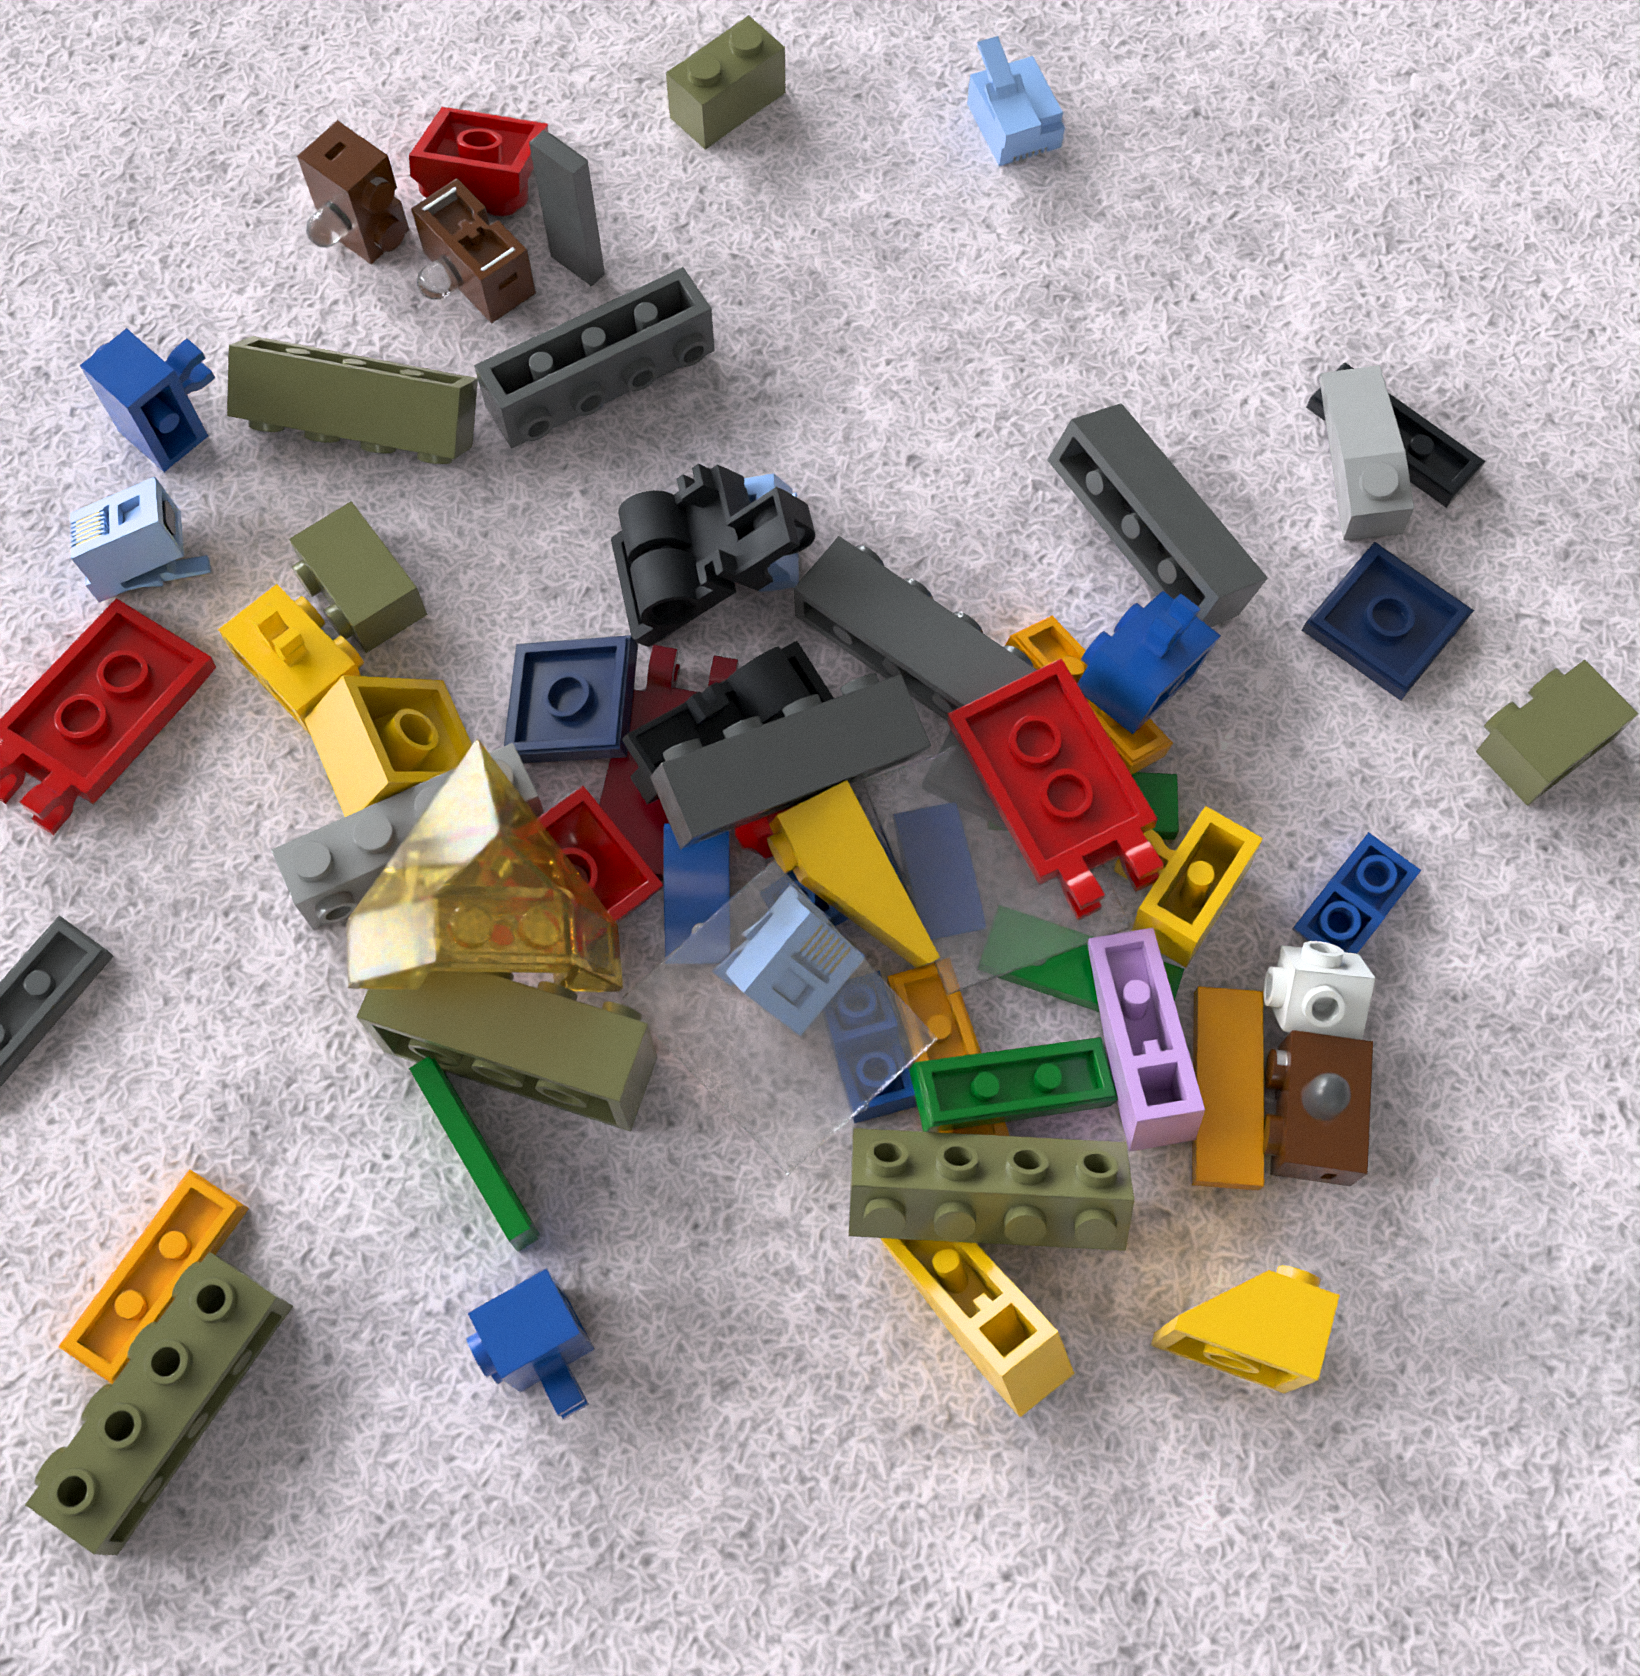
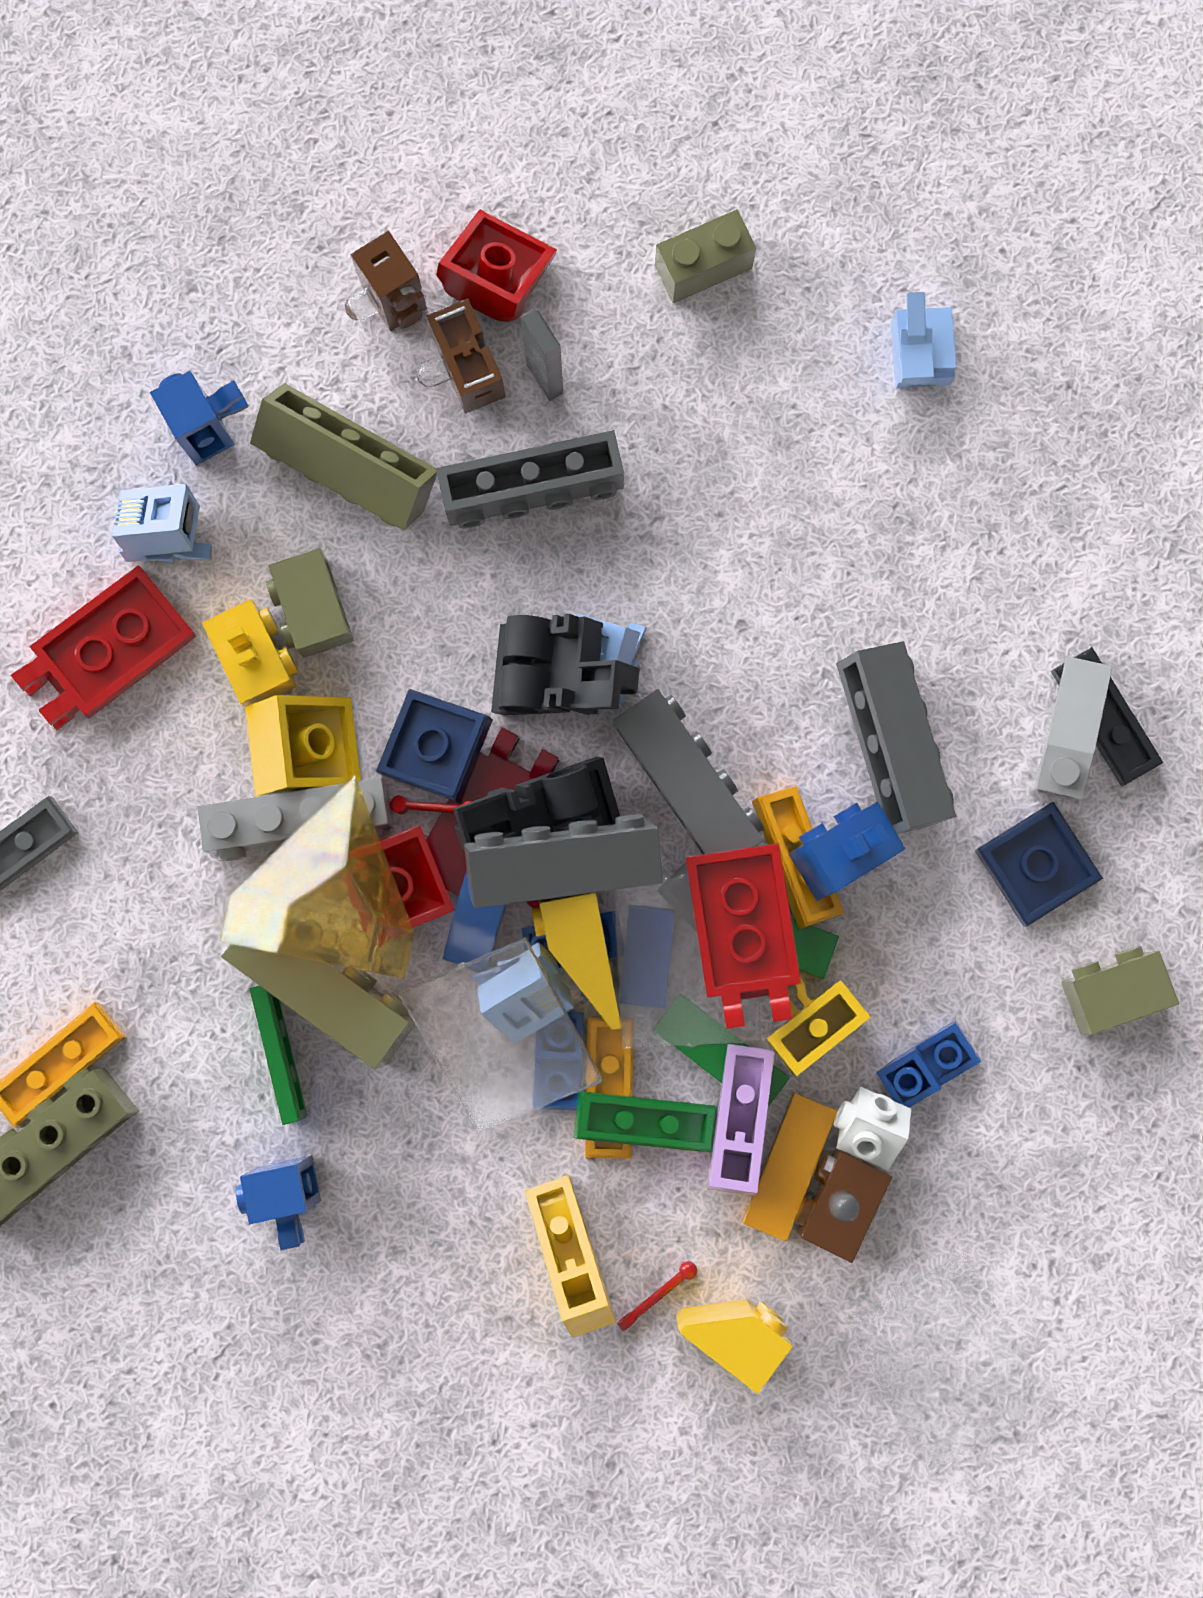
camera: 20 degrees right, 15 degrees up
olive brick [848,1128,1134,1251] -> none
none -> red hinge [390,795,472,815]
none -> red hinge [617,1261,698,1331]

